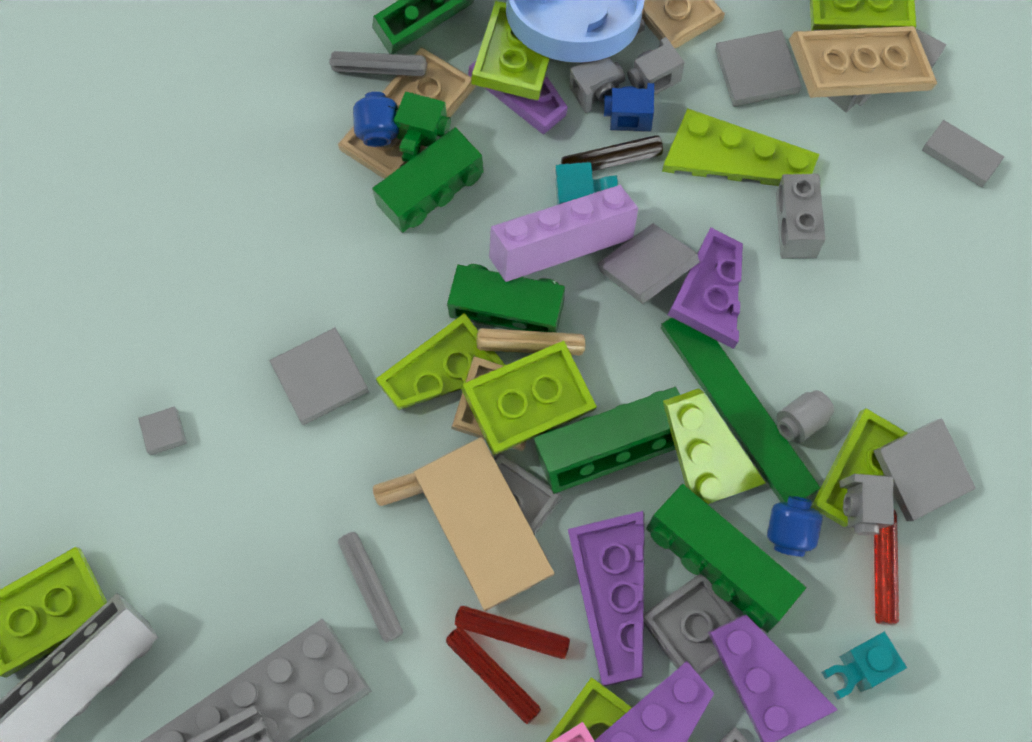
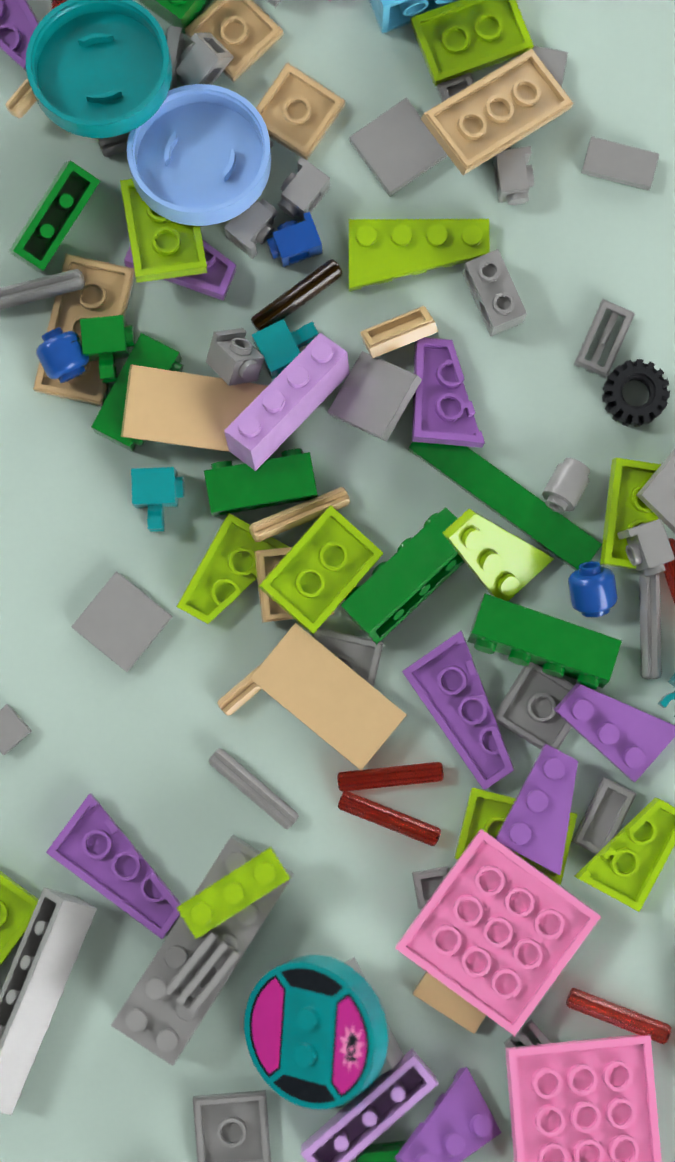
camera: 25 degrees left, 15 degrees up
none -> medium lavender wing [46,793,181,939]
none -> tan tile [121,365,268,453]
none -> teal brick [131,467,184,532]
none -> lime plate [176,847,291,939]
none -> light grey brick [206,328,264,386]
none -> tan tile [360,306,438,359]
none -> light grey brick [493,146,534,205]
none -> light grey tile [574,299,635,379]
none -> black tyre [602,359,670,427]
none -> light grey axle [639,574,662,679]

